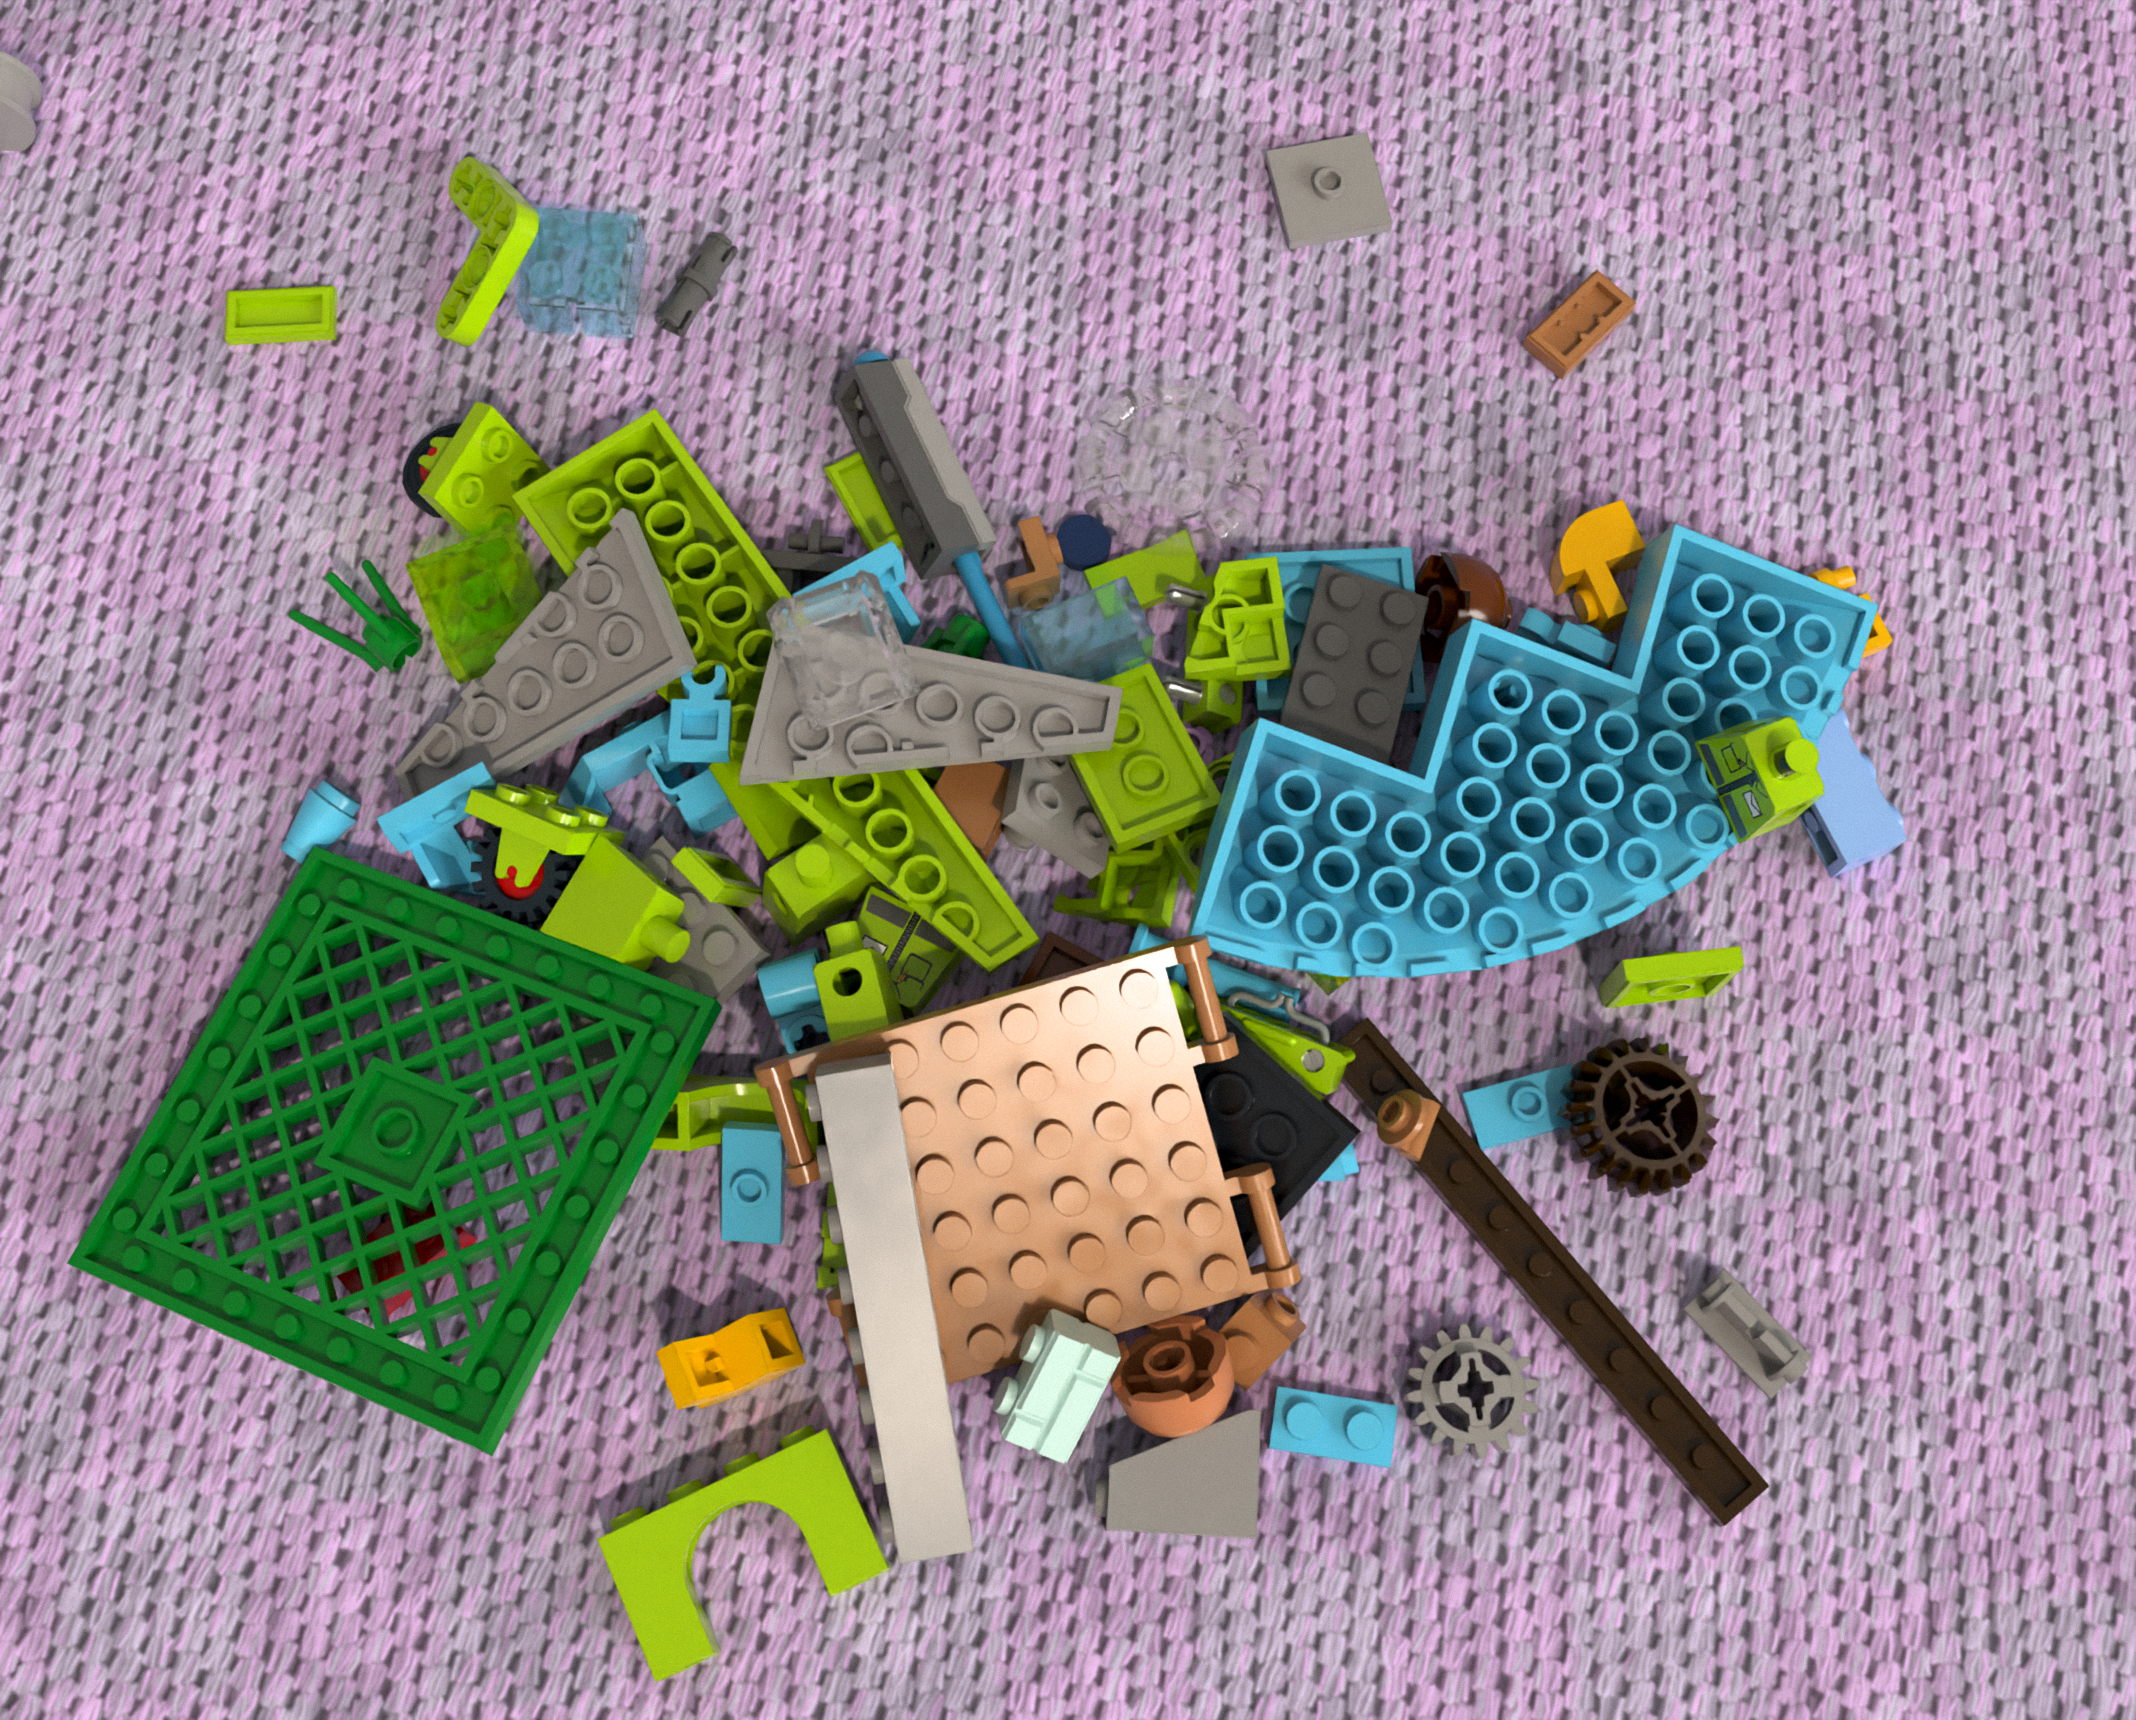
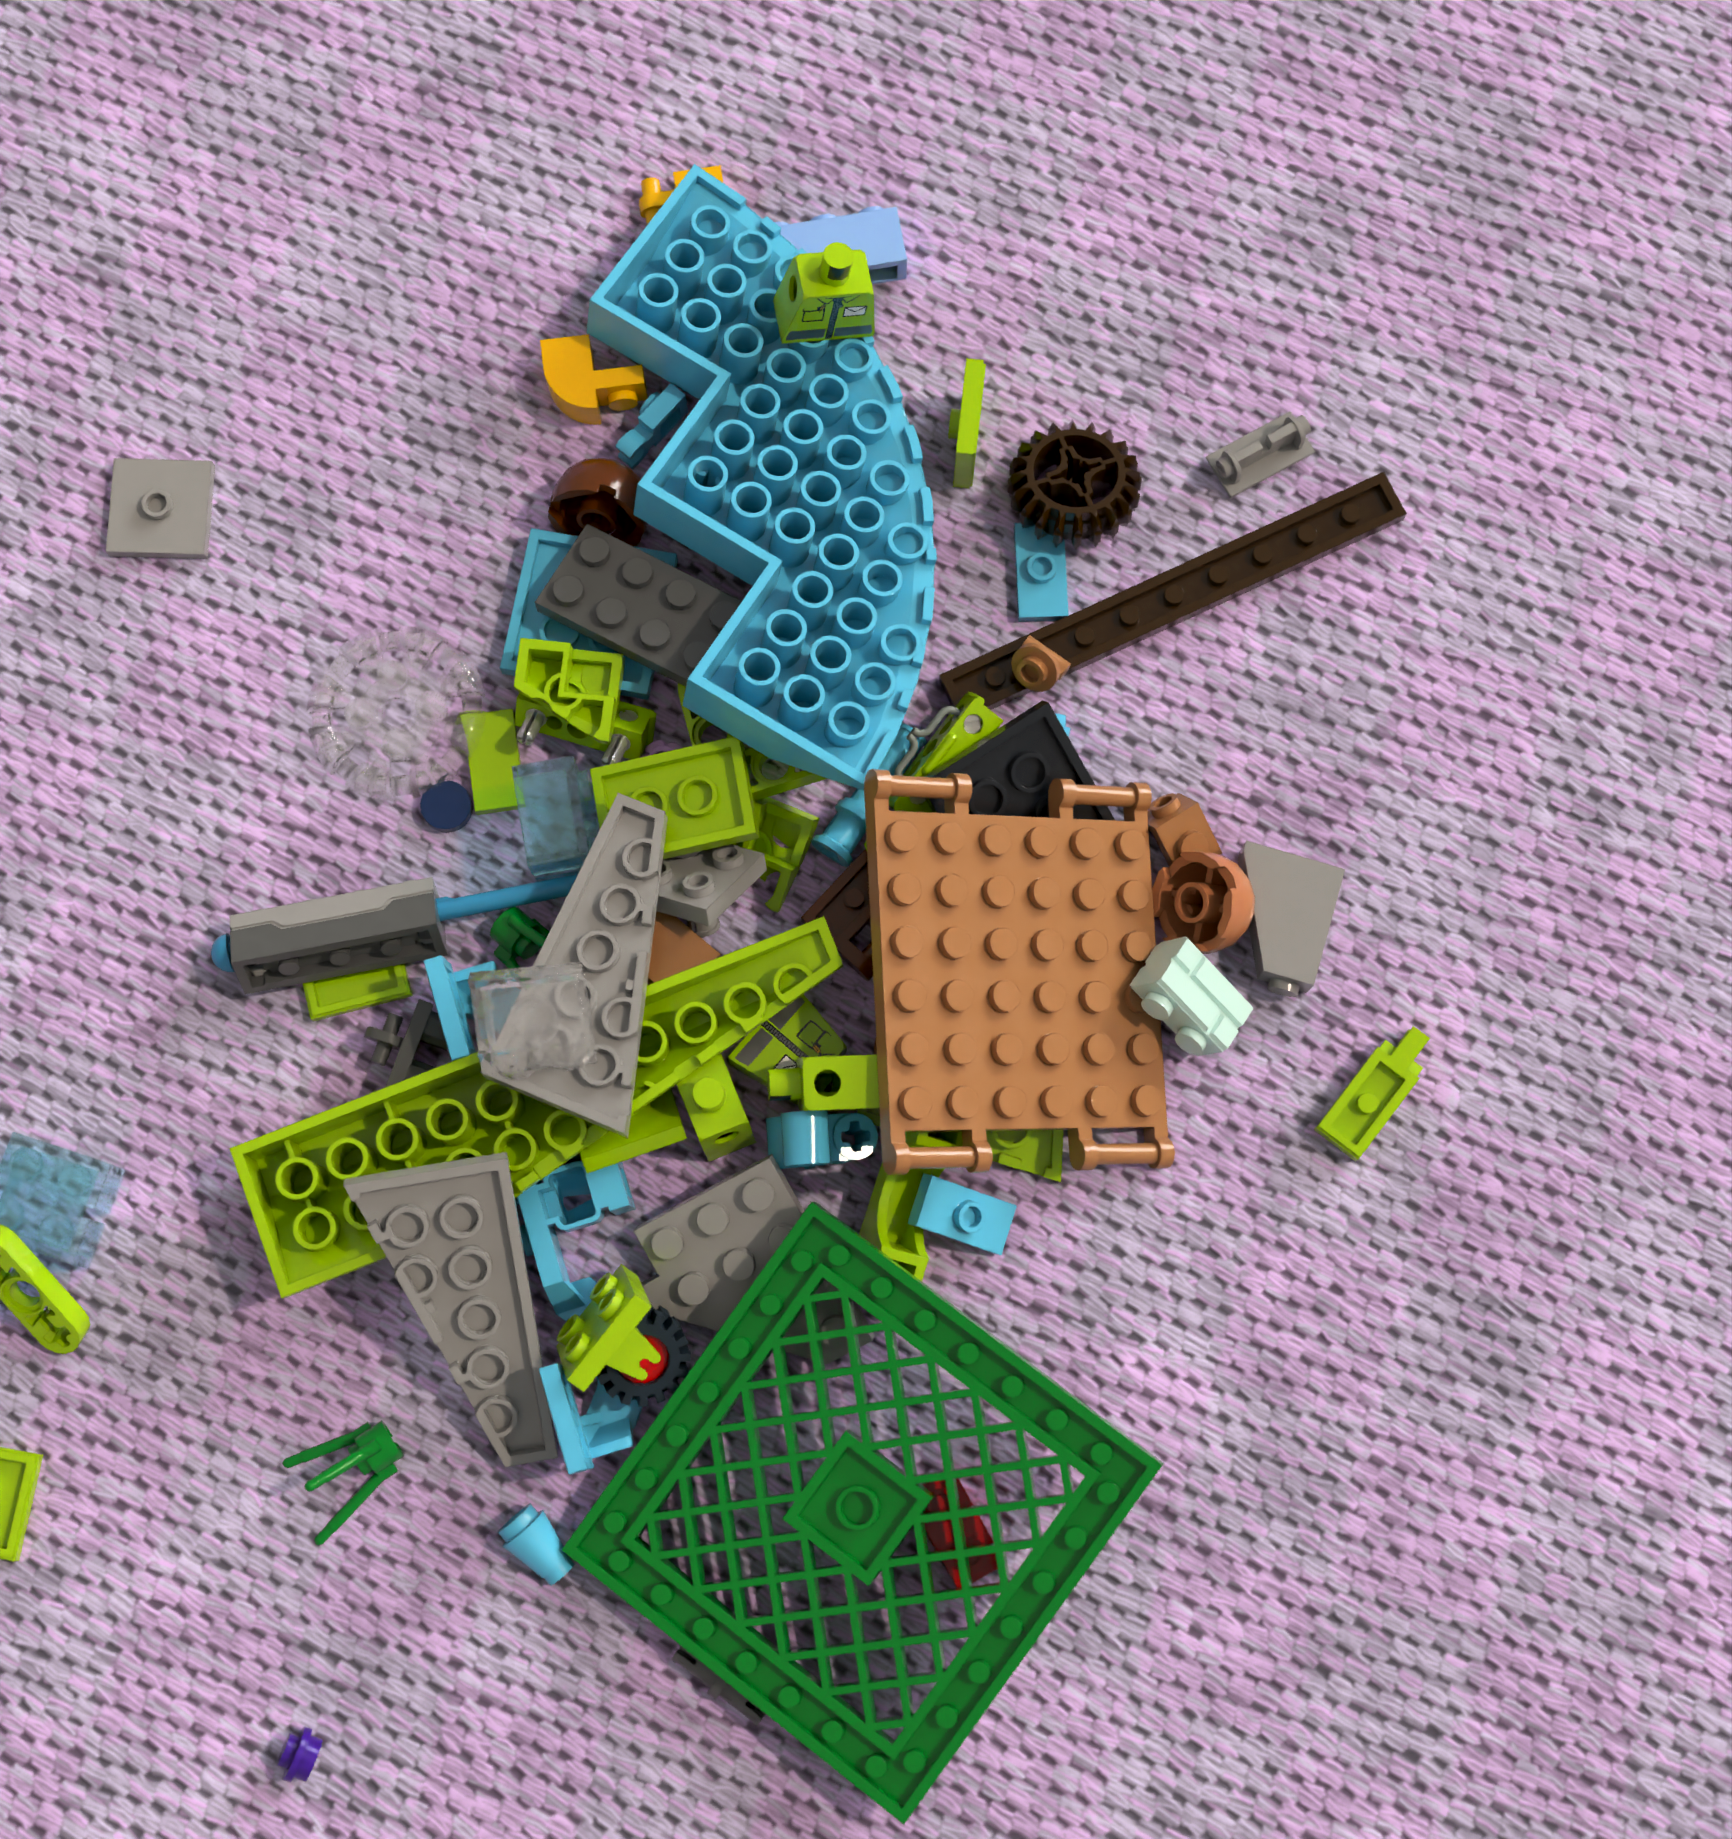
camera: 75 degrees left, 5 degrees up
lime plate [402,401,551,559] -> none
clear neon green brick [405,522,545,685] -> none
lime torso [540,834,690,971] -> none
lime arch [597,1425,891,1682] -> none
dark grey pin [654,232,738,338] -> none
yellow brick [656,1307,806,1410] -> none
medium azure plate [668,665,733,763] -> none
lime tile [670,846,762,908] -> none
brick [805,1052,974,1564] -> none
medium nougat bracket [1004,515,1064,611] -> none
medium azure plate [1268,1386,1398,1468] -> none
light grey gear [1403,1323,1539,1460] -> none
medium nougat plate [1522,269,1637,380] -> none
none -> dark purple plate [277,1726,323,1783]
none -> lime hinge [1314,1026,1430,1161]

